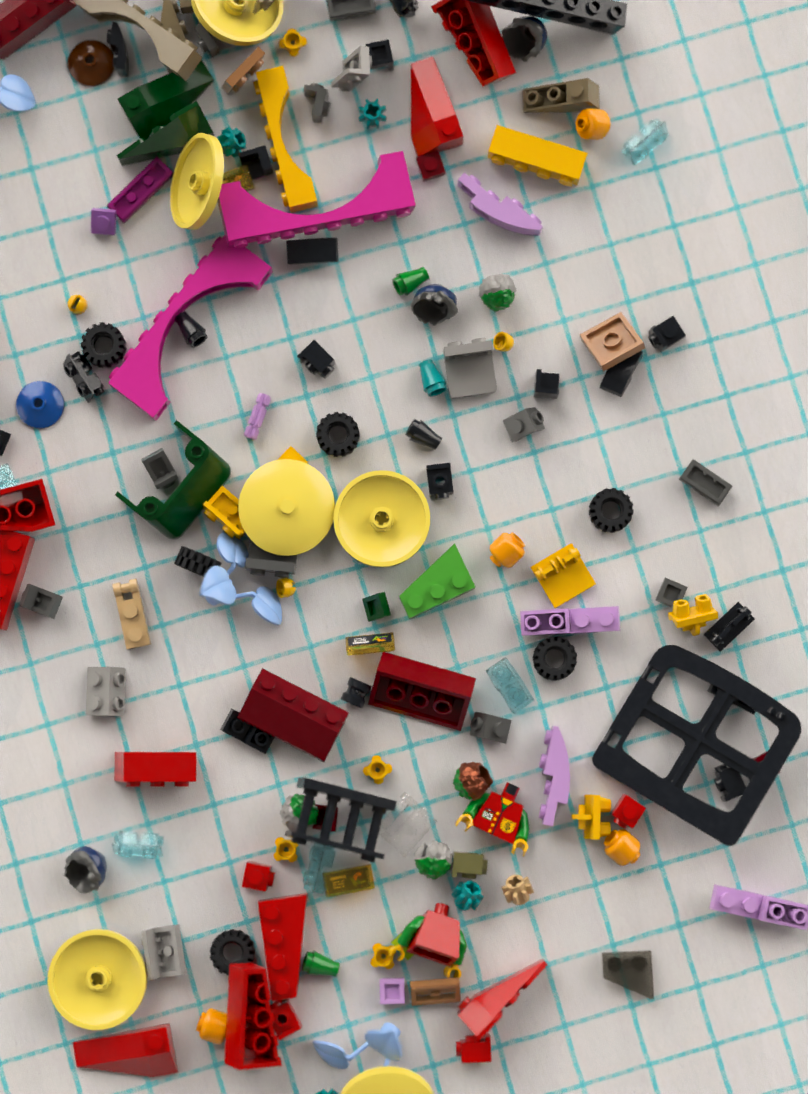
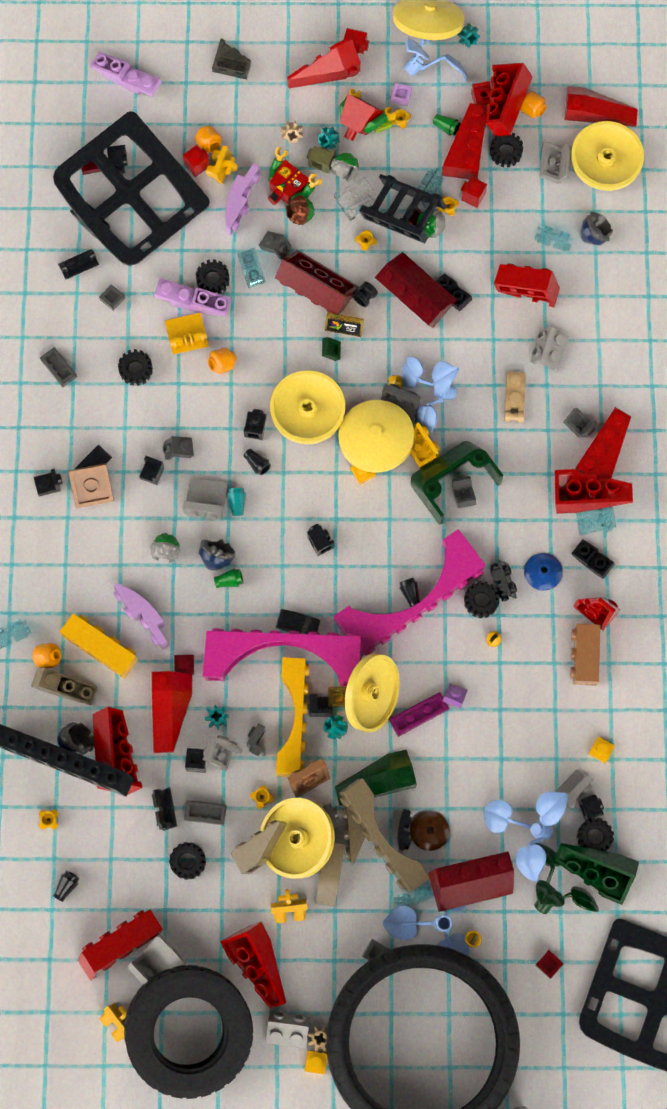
camera: 165 degrees left, 10 degrees down
dark green wedge [117,101,214,166] -> none
black tyre [174,546,222,577] -> none
lavender axle [244,393,271,440] -> none
black tyre [316,412,360,457] -> none
clear yellow tile [322,864,375,897] -> none
bright green wedge [399,543,475,620] -> none
medium nougat tile [410,977,461,1006] -> none
yellow hinge [493,332,514,352] -> none
yellow hips [668,594,718,636] -> none

